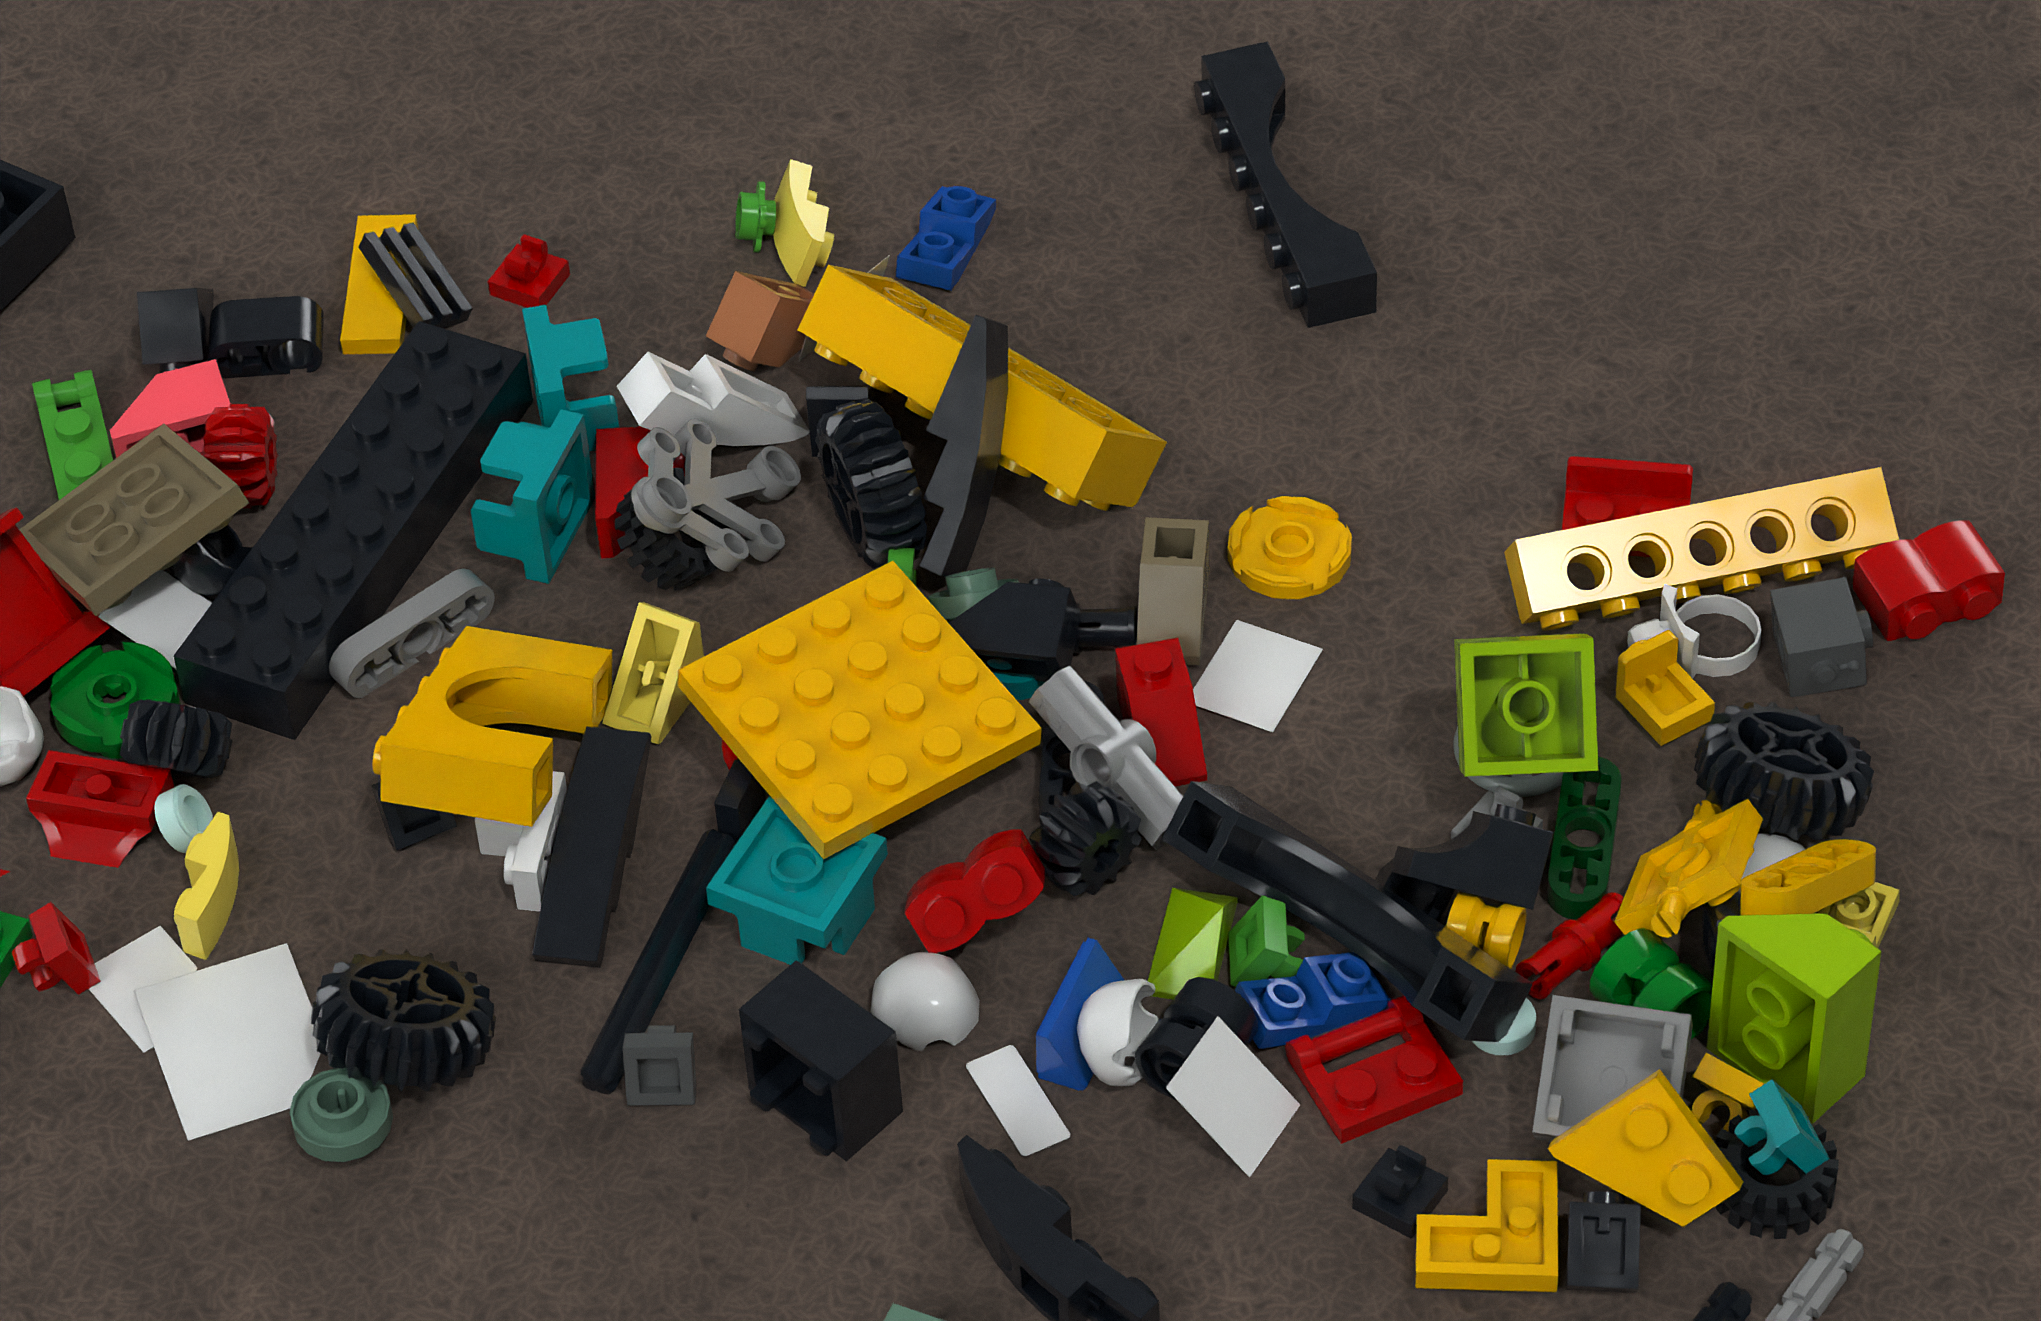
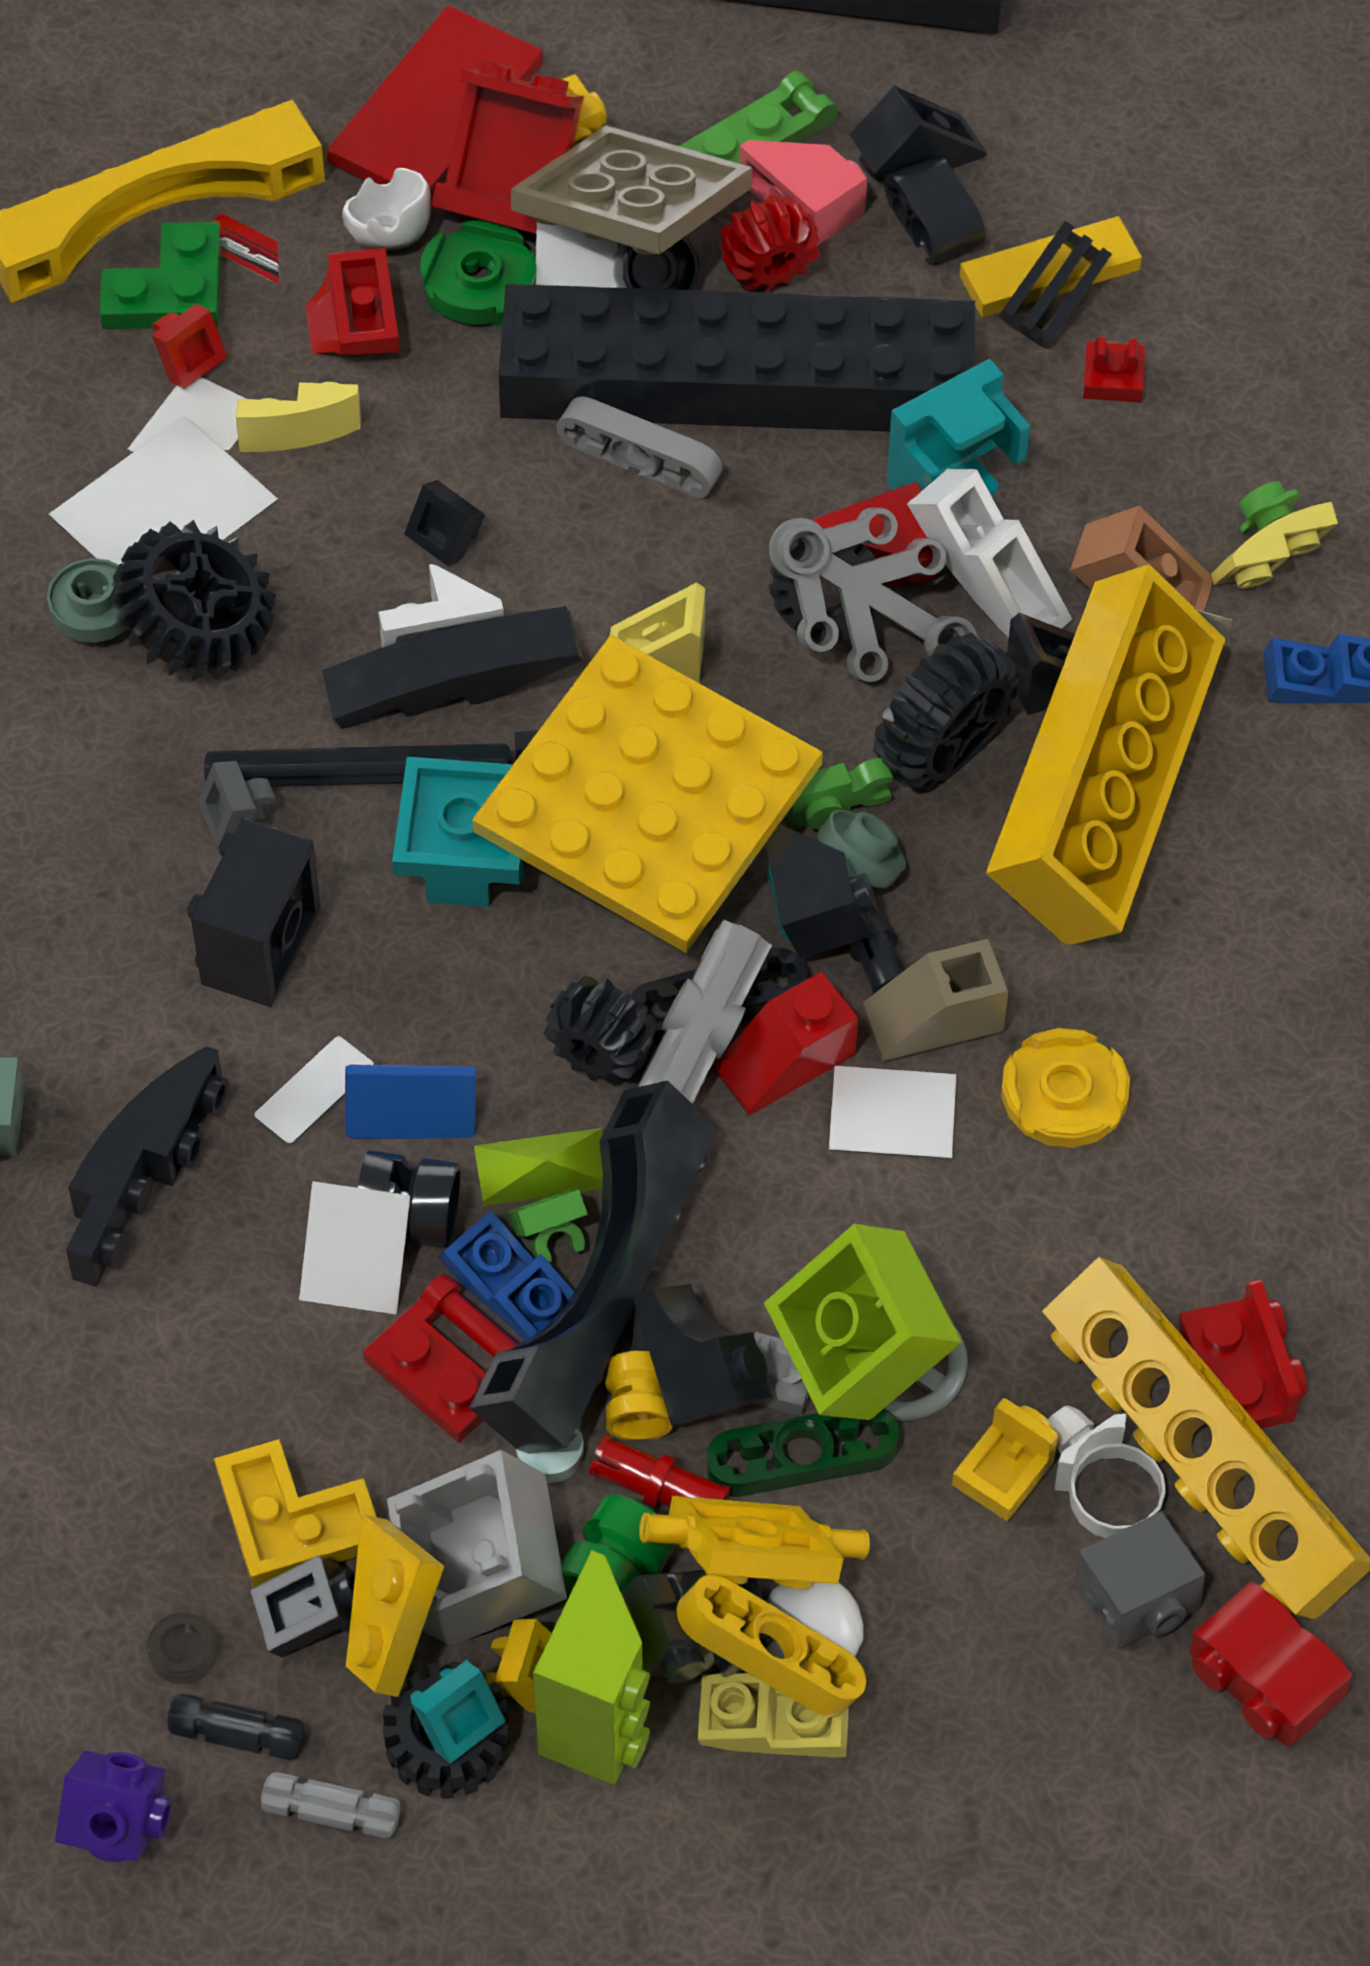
camera: 65 degrees right, 10 degrees up
black gear [120,699,233,779] -> none
light aqua tile [155,784,213,853] -> none
yellow arch [372,626,613,827] -> none
teal panel [470,409,596,584] -> none
white hair [870,952,980,1051] -> none
red brick [904,829,1045,953] -> none
black slope [920,315,1008,577] -> none
white hair [1077,979,1159,1086] -> none
black tile [1352,1144,1448,1239] -> none
black gear [1694,702,1874,840] -> none

